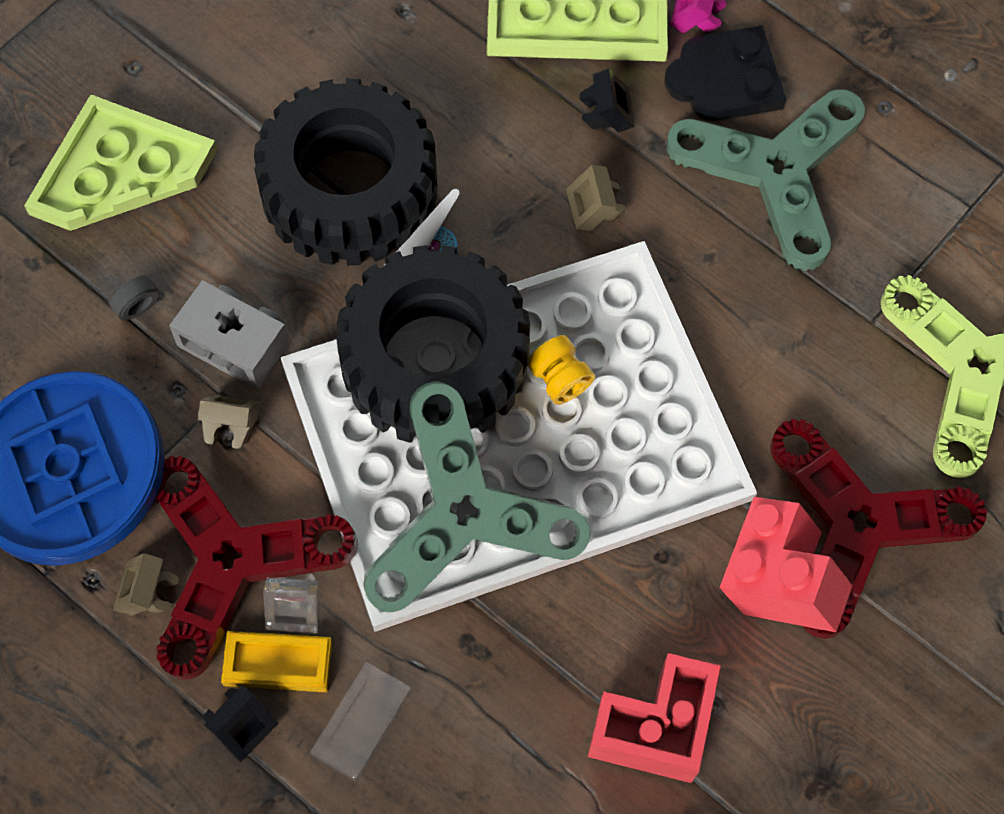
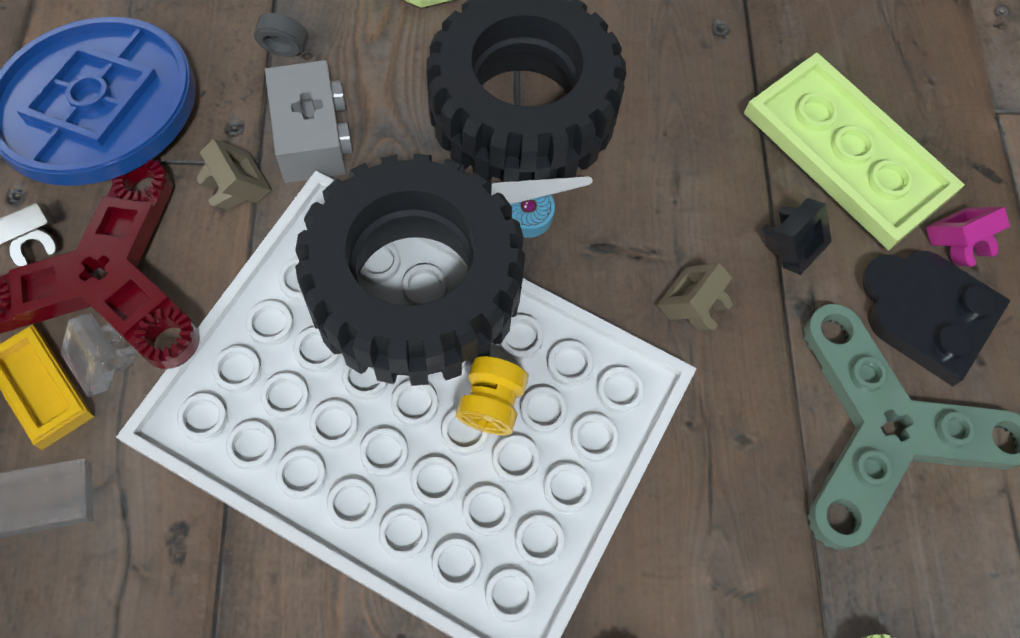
camera: 45 degrees right, 0 degrees up
sand green piece [363,381,590,612] -> none

